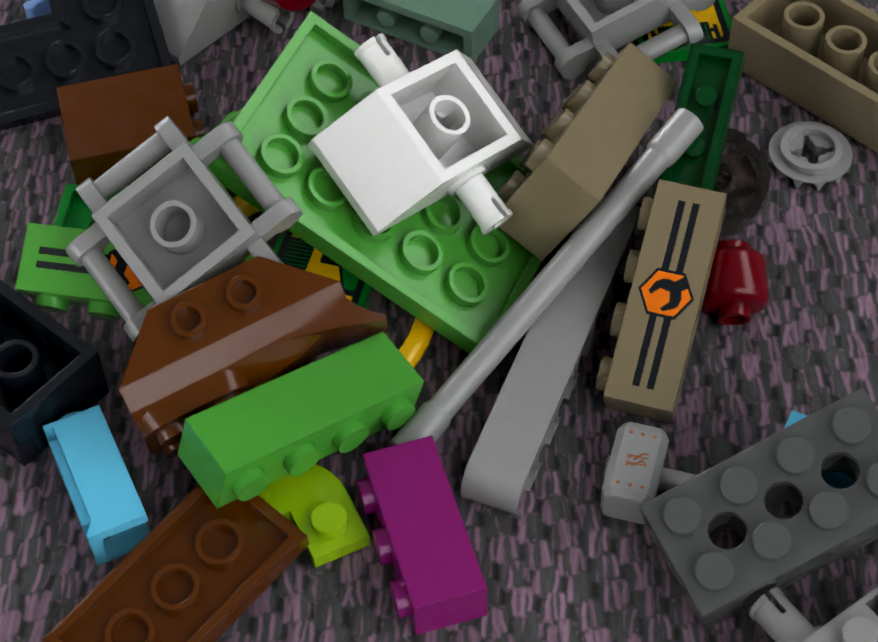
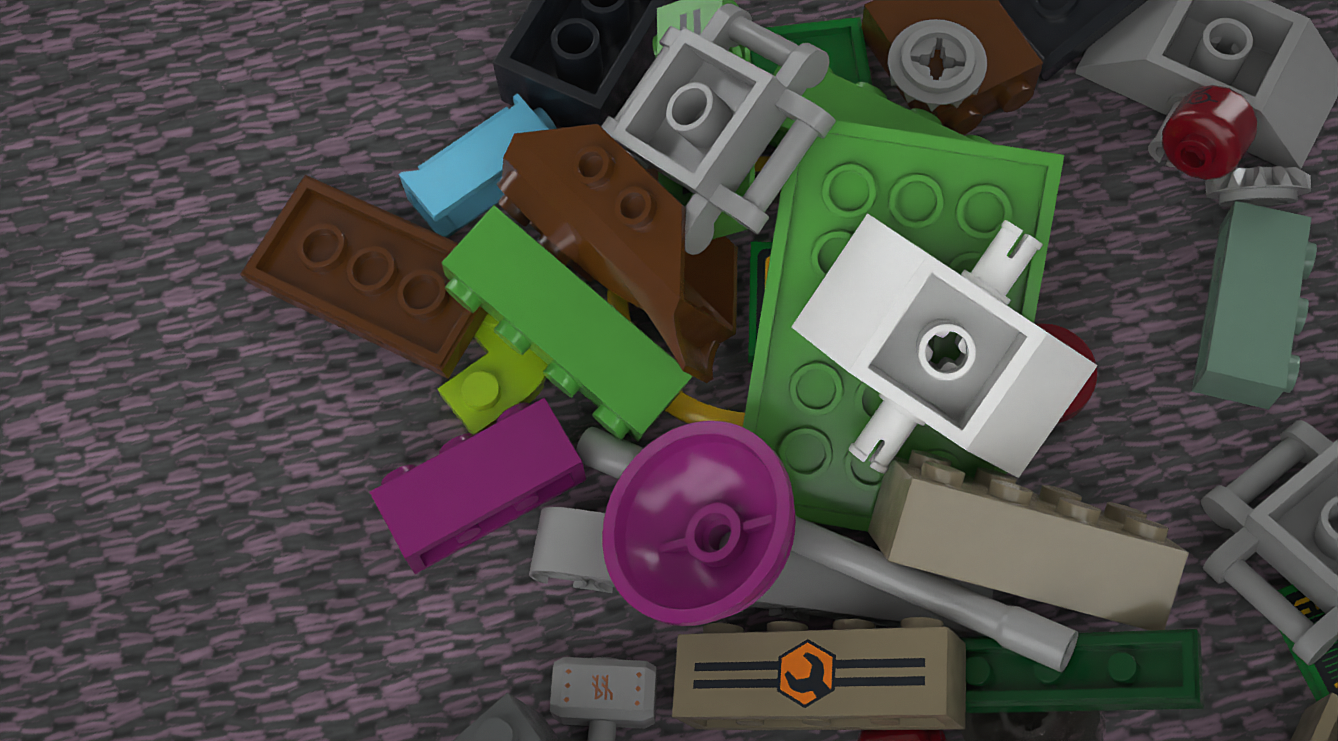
camera: 80 degrees right, 15 degrees up
none -> magenta hat [602,421,796,626]
none -> light grey gear [887,19,987,112]

